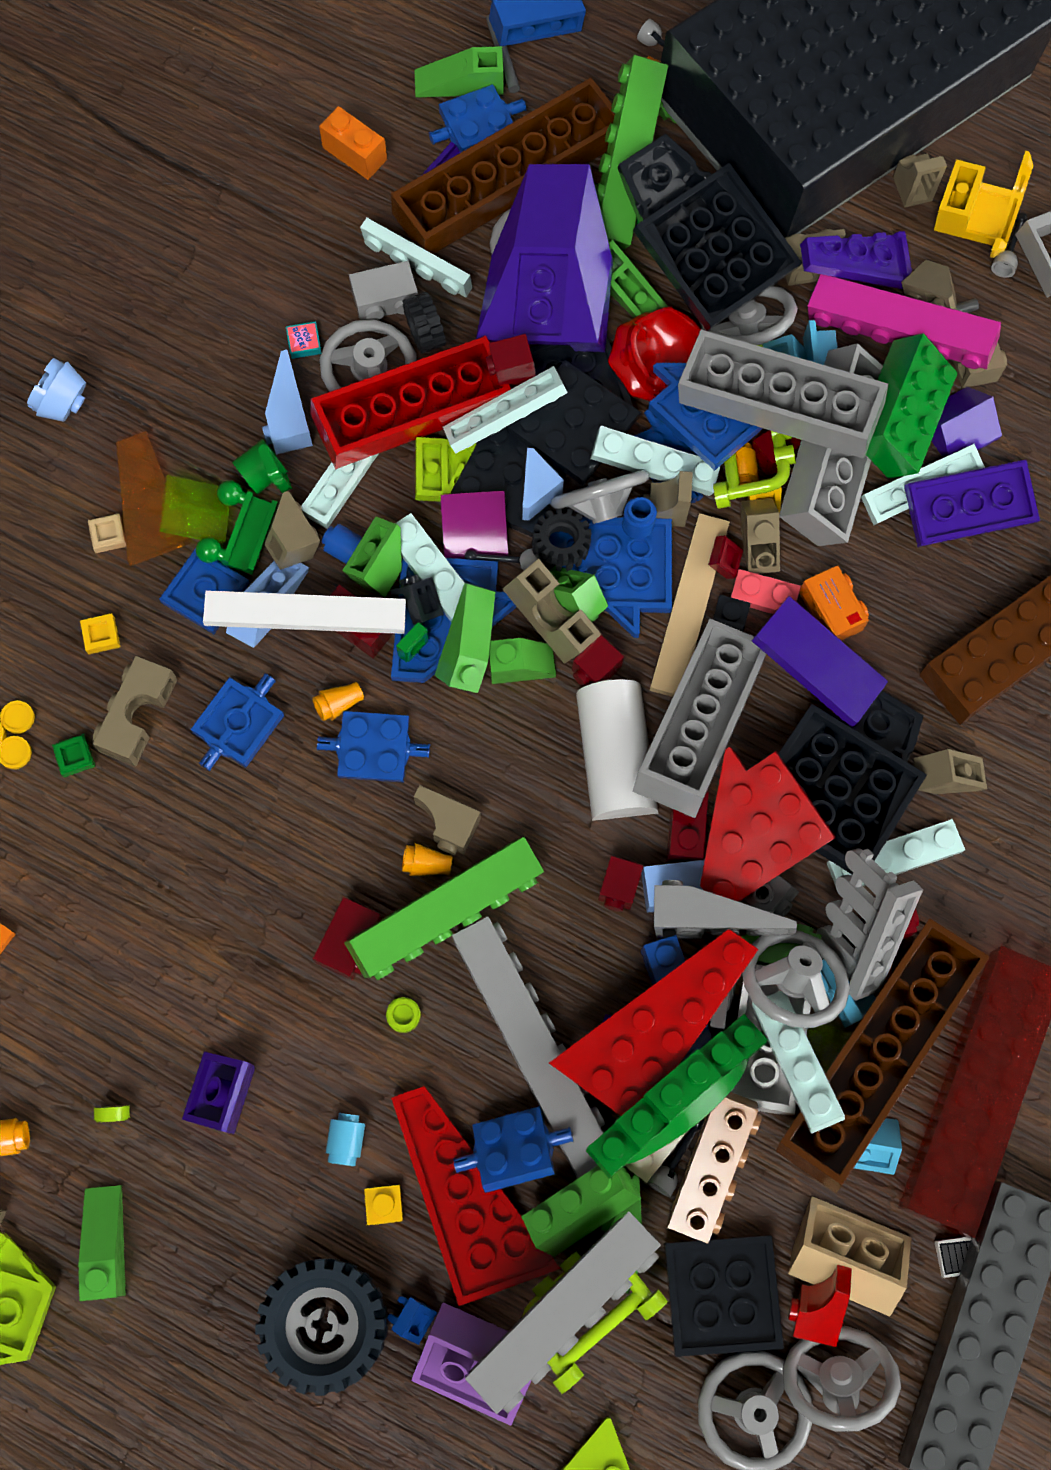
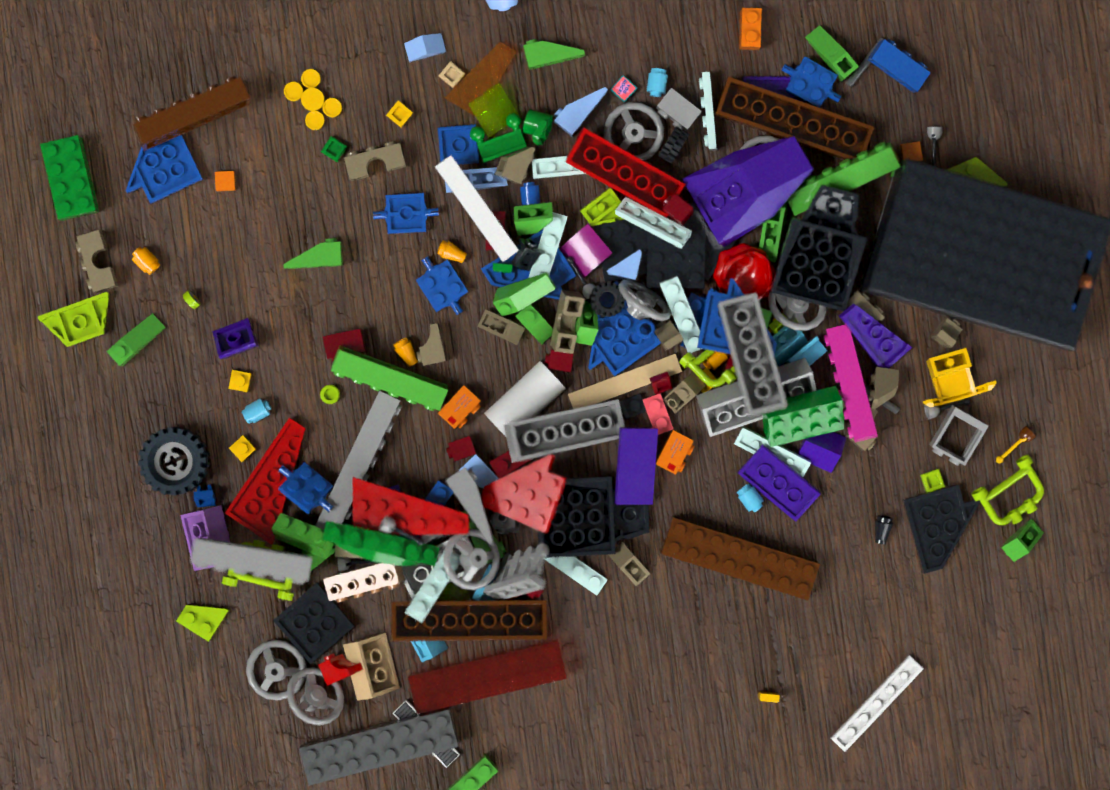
camera: 55 degrees right, 15 degrees up
none -> yellow plate [228,370,252,392]
none -> bright green slope [283,238,343,269]
none -> hinge [379,515,424,546]
none -> light blue slope [404,33,446,62]
none -> orange brick [438,385,481,429]
none -> dark tan arch [477,309,525,345]
none -> bright green slope [523,39,585,70]
none -> medium azure brick [647,68,668,97]
none -> medium azure brick [737,483,764,512]

